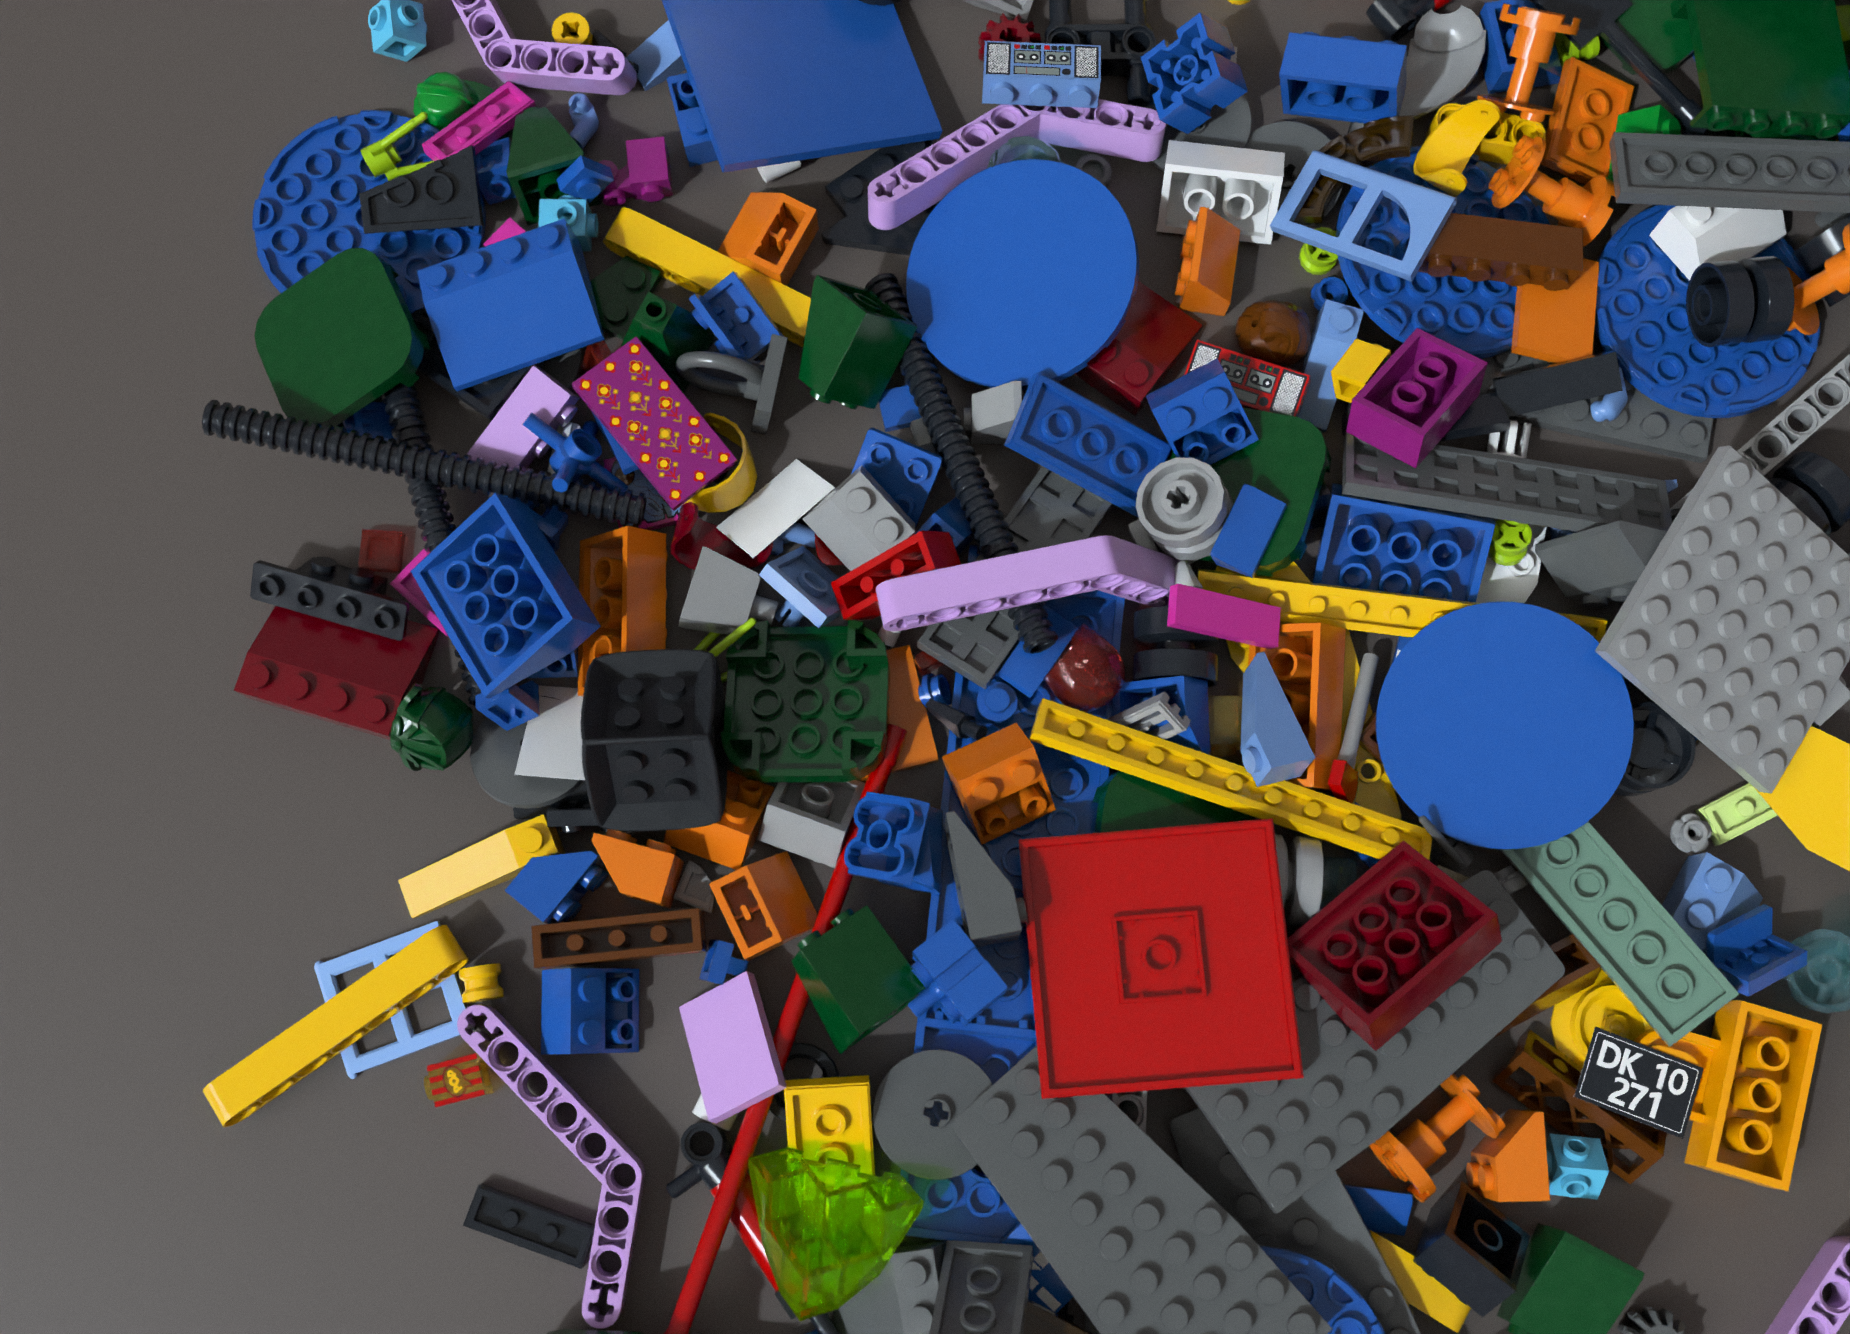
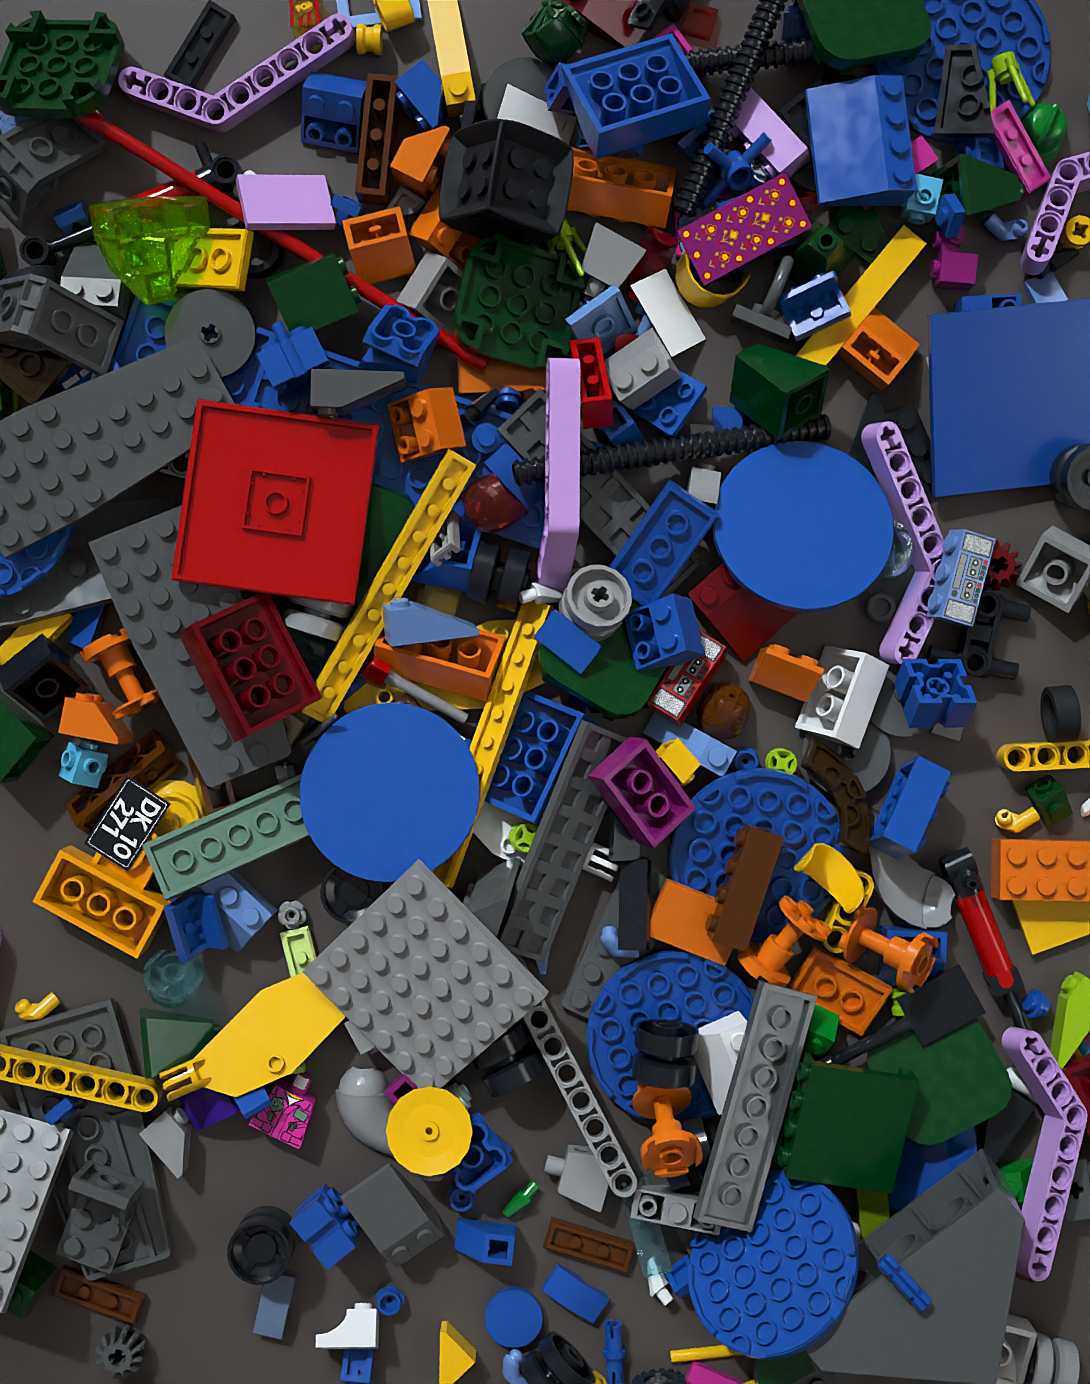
camera: 100 degrees right, 10 degrees up
dark pink tile [1167,584,1281,649] -> none
medium blue window [1270,150,1457,282] -> none

